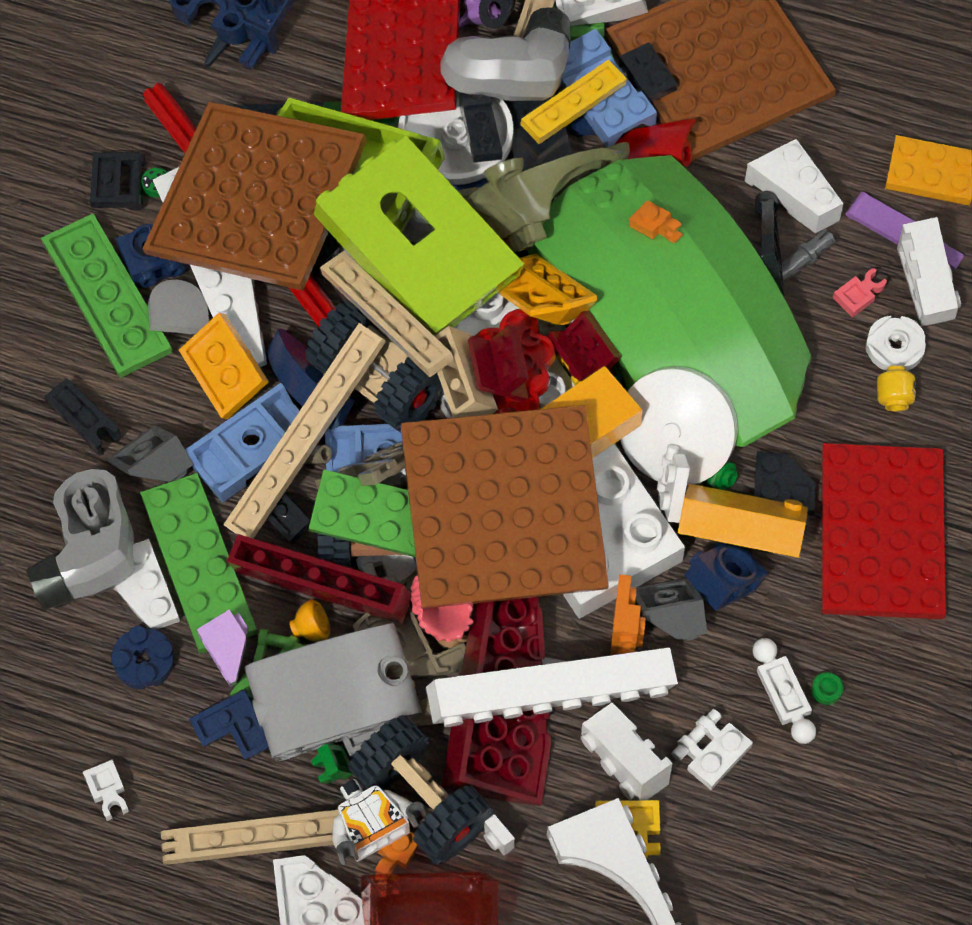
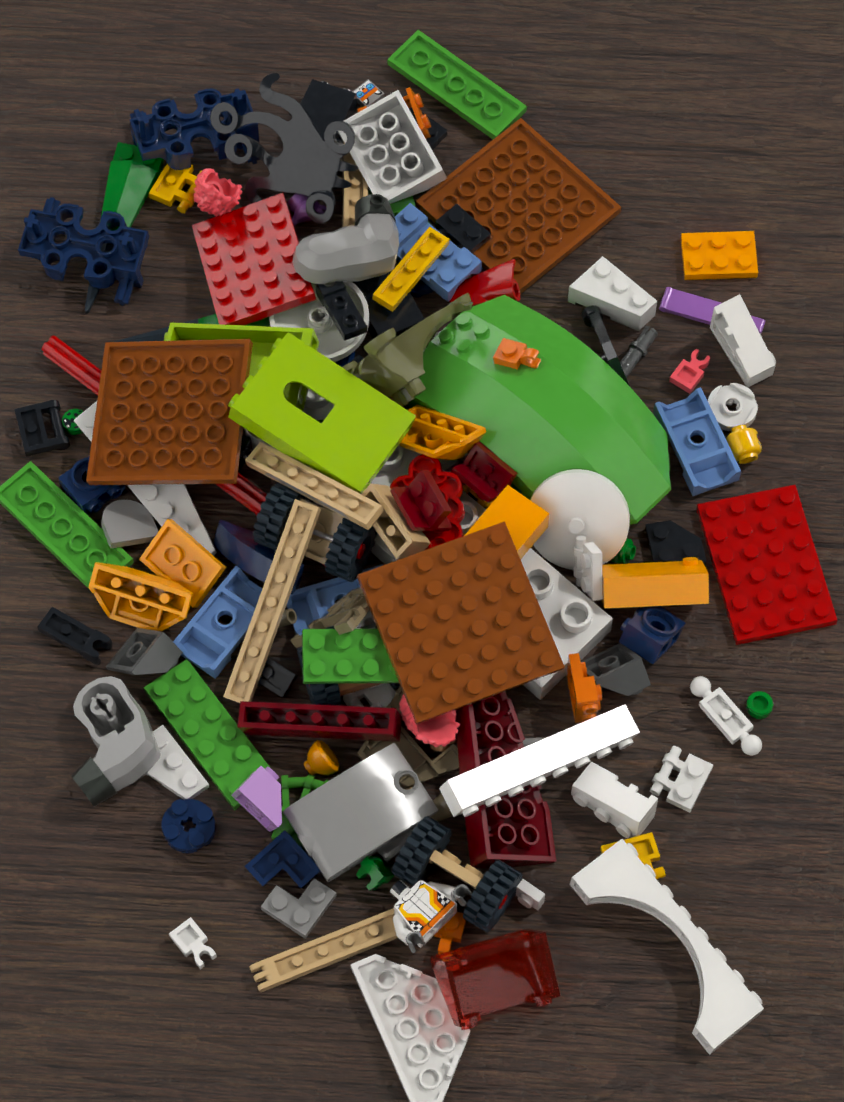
camera: 15 degrees left, 0 degrees up
none -> light orange wedge [88,562,193,631]
none -> light grey plate [261,878,337,939]
none -> medium blue piece [653,387,741,496]

